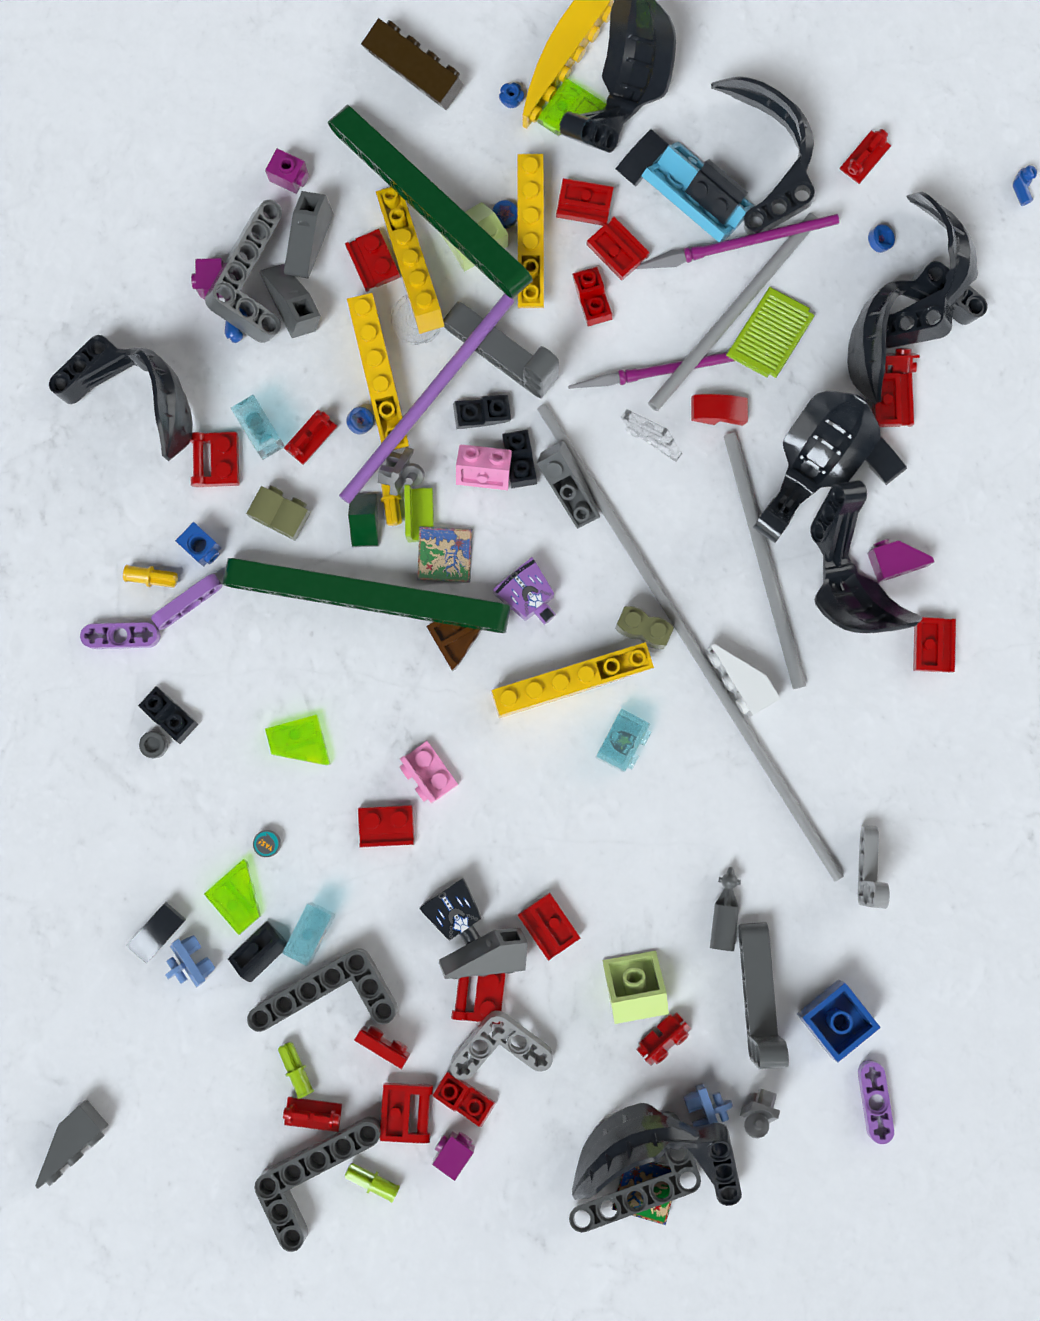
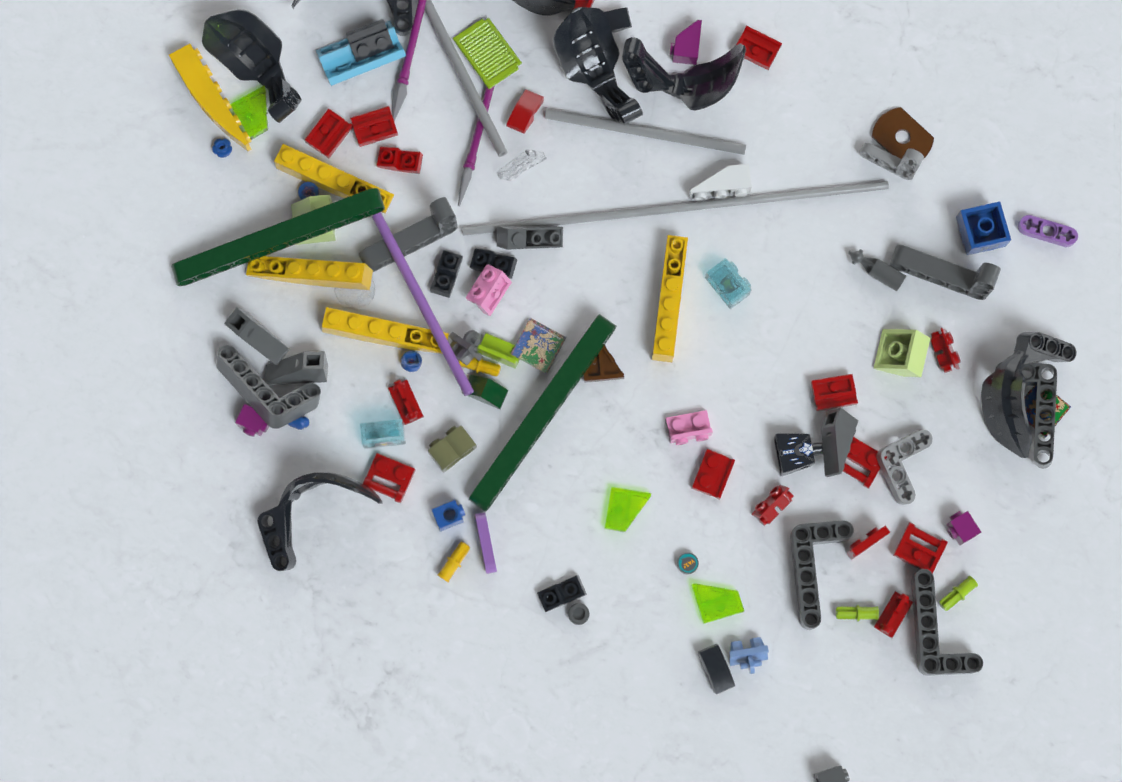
camera: 70 degrees left, 5 degrees down
medium lavender beam [80,622,160,649] -> none
black slope [228,921,289,982] -> none
magenta brick [265,148,309,194] -> none
clear light blue brick [282,902,336,966] -> none
red plate [345,229,400,292] -> none
dark brown brick [361,18,464,110] -> none
red slope [432,1072,496,1127] -> none
medium lavender torso [493,557,556,625] -> none
black slope [615,129,669,187] -> none
olive brick [615,606,674,649] -> none
medium blue hips [683,1083,733,1127] -> none
flat silver hips [740,1089,780,1139] -> none
none -> red hinge [752,485,794,526]
none -> reddish brown piece [872,107,934,159]

